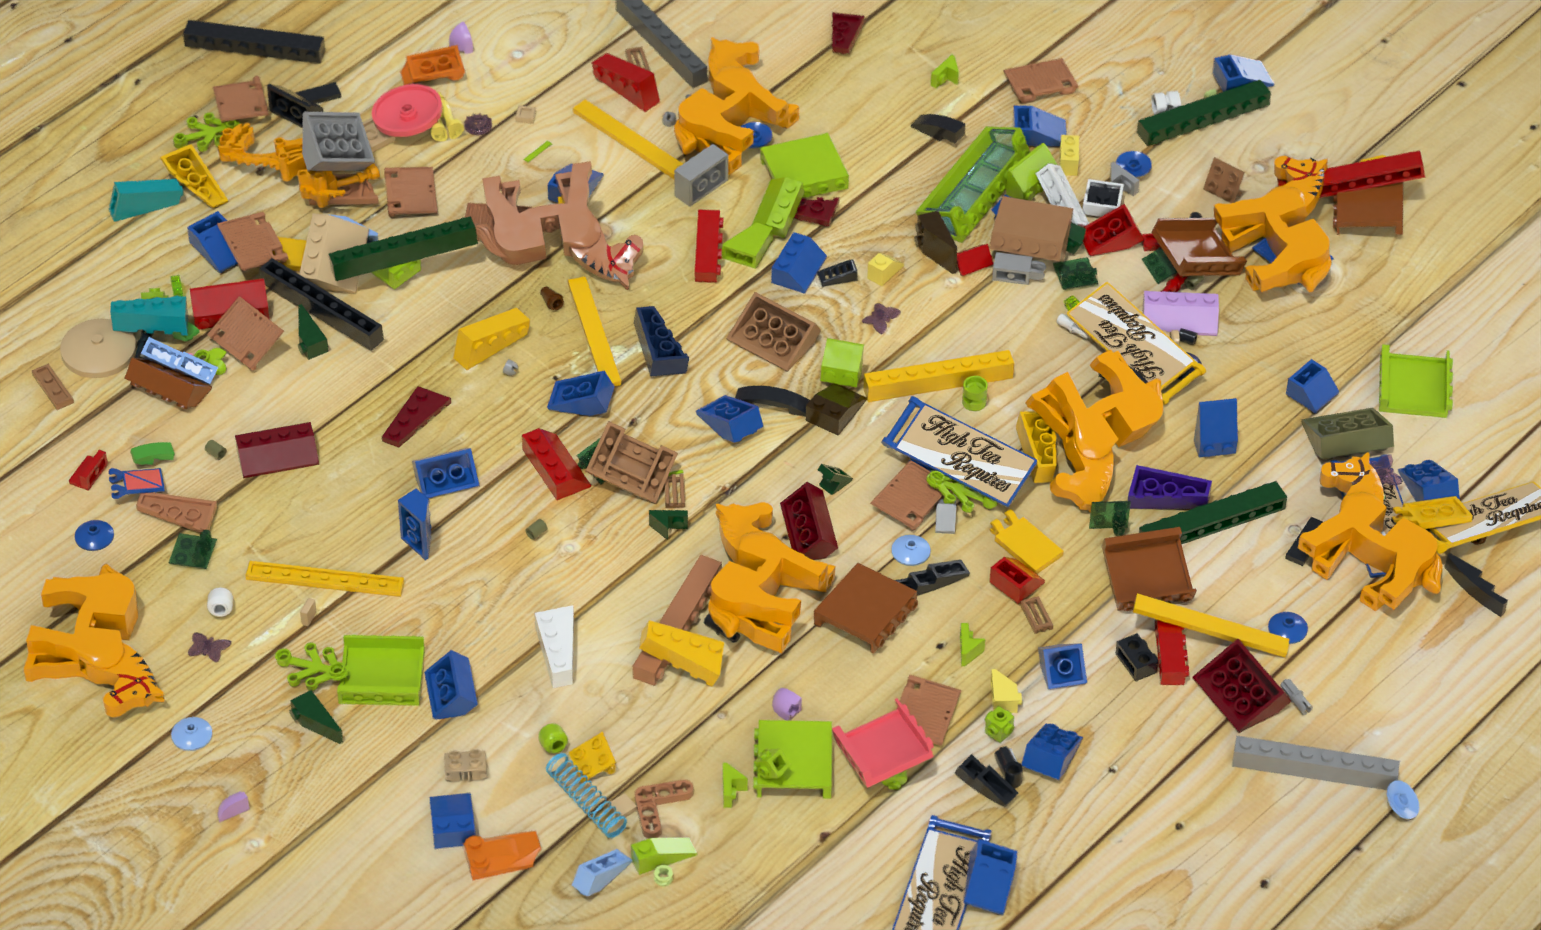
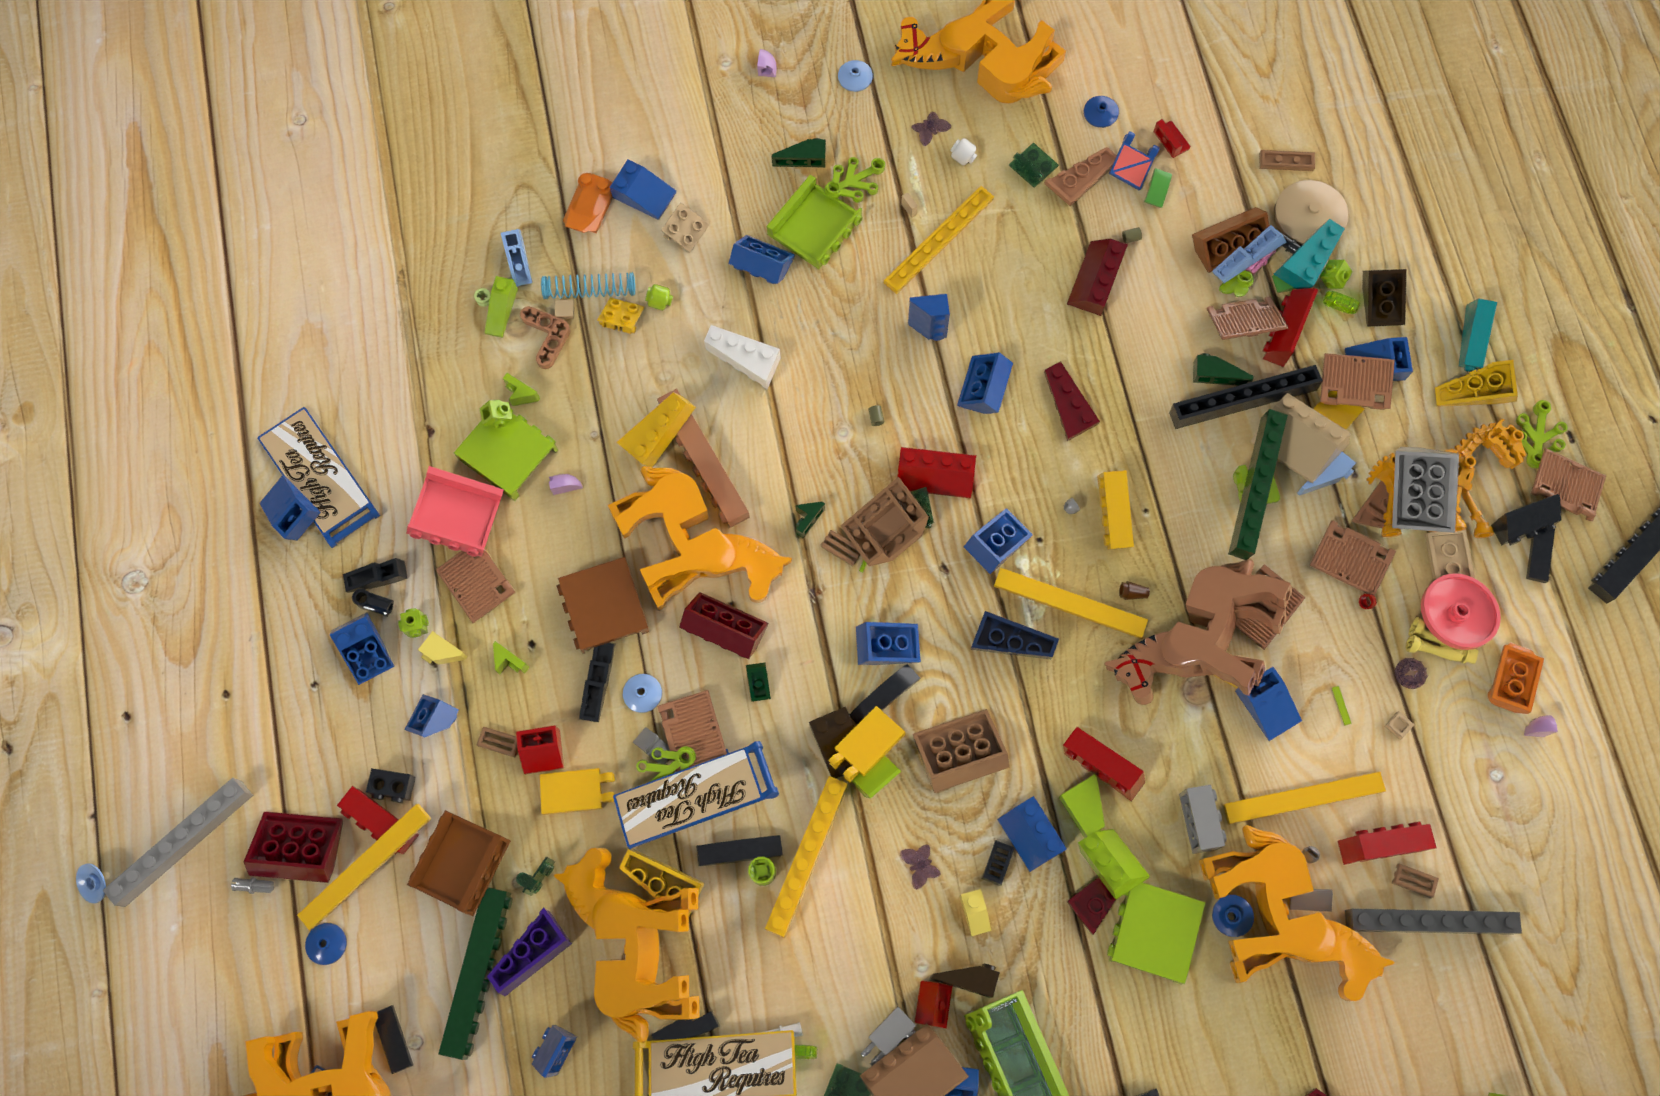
camera: 130 degrees right, 25 degrees up
none -> black slope [696,835,783,866]
none -> yellow tile [828,706,906,783]
none -> red hinge [1359,594,1377,609]
none -> dark brown slope [1362,269,1407,327]

